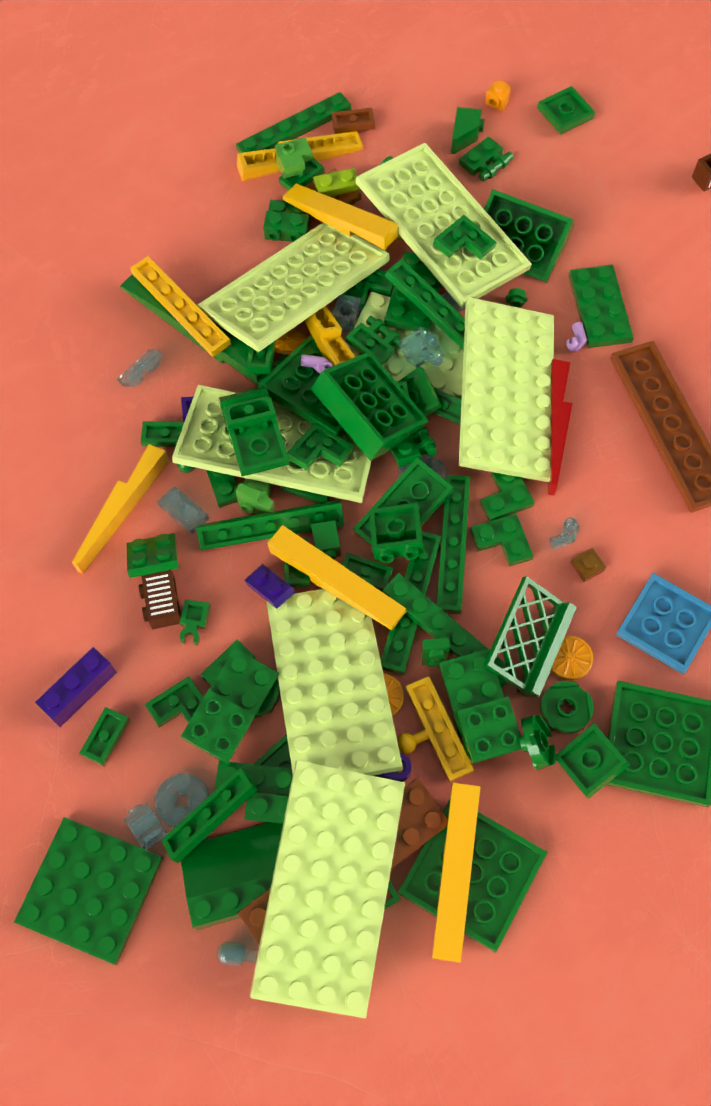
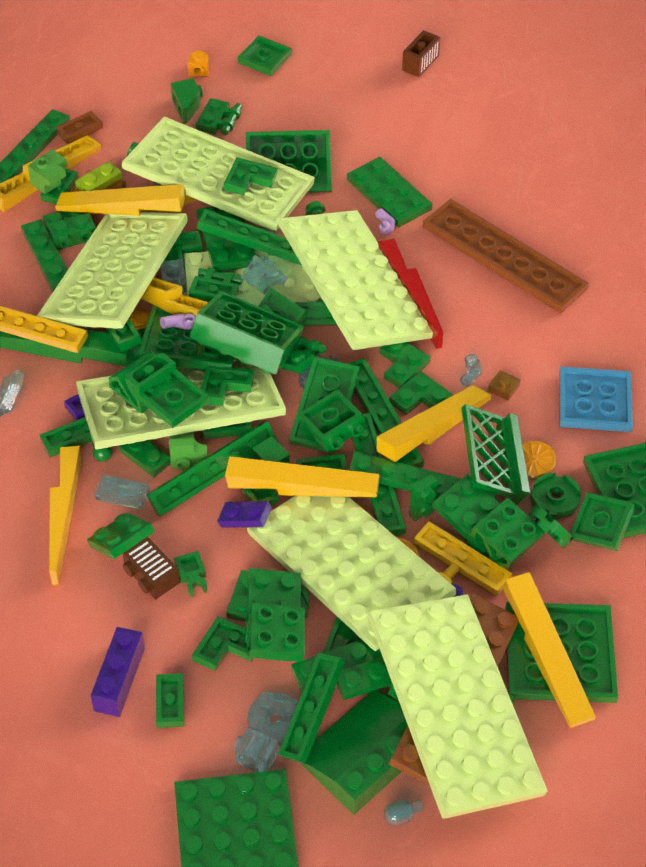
camera: 30 degrees left, 15 degrees down
none -> green plate [21,219,68,293]
none -> yellow slope [377,385,491,462]

